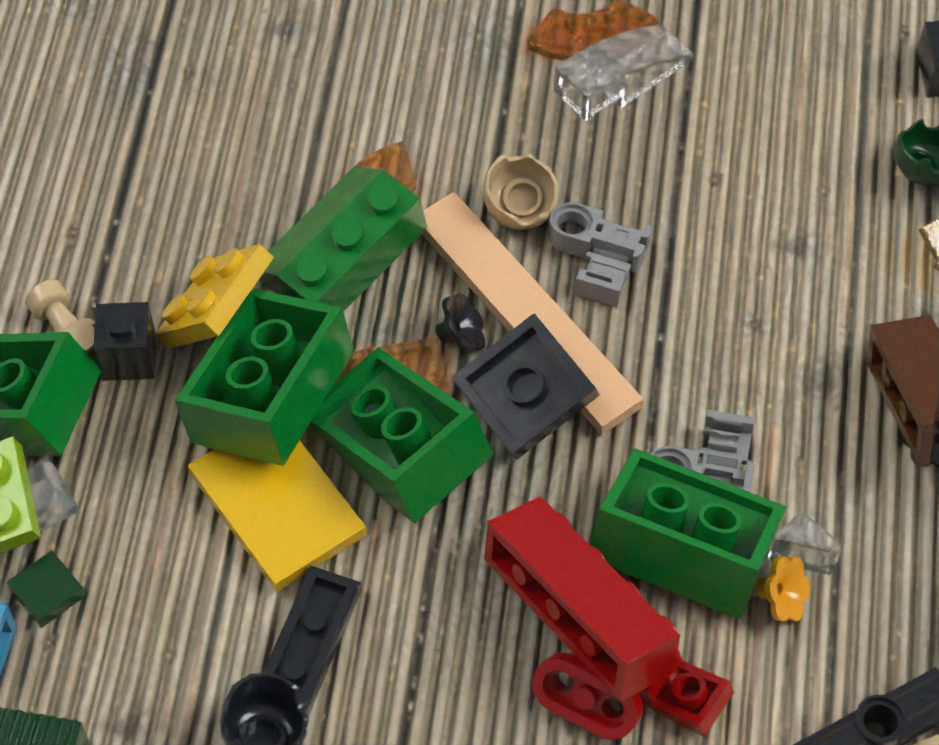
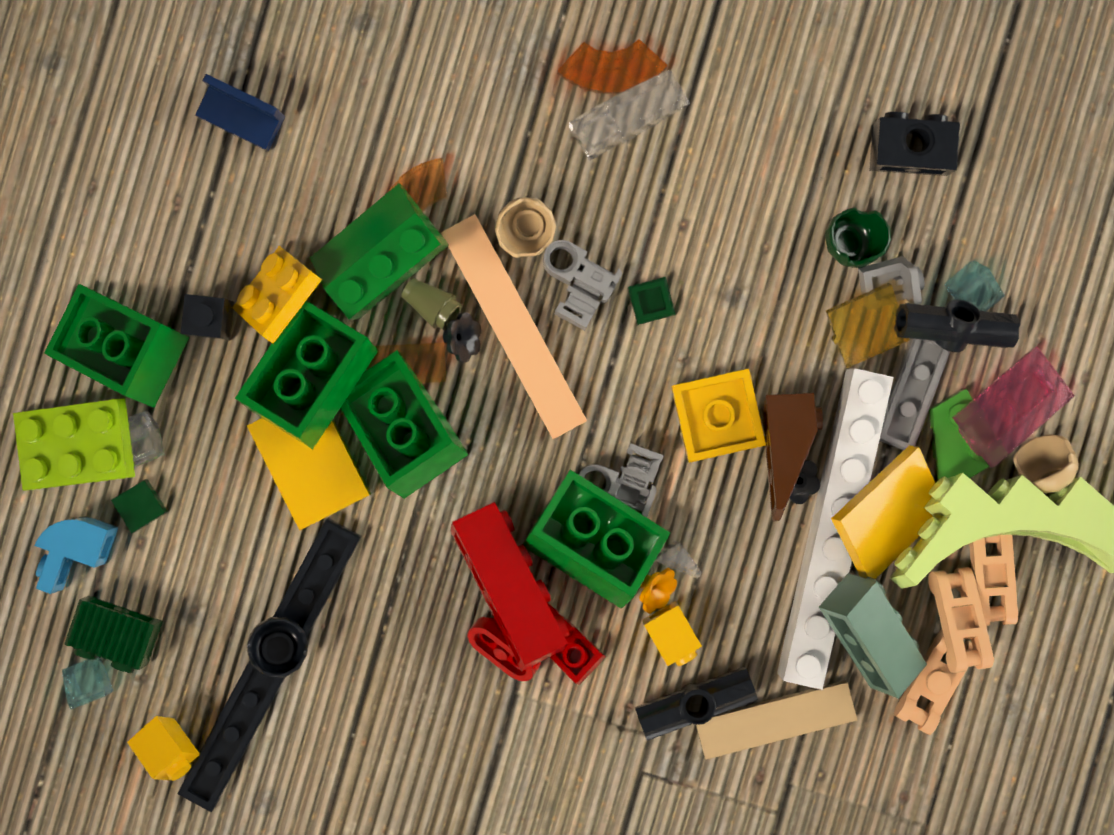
camera: 10 degrees right, 30 degrees up
tan leg [25,279,98,365] -> none
black plate [452,313,600,460] -> none
none -> dark blue panel [195,74,285,152]
none -> olive cone [401,278,462,331]
none -> dark green tile [627,277,676,325]
none -> yellow brick [642,601,702,666]
none -> yellow plate [671,369,766,463]

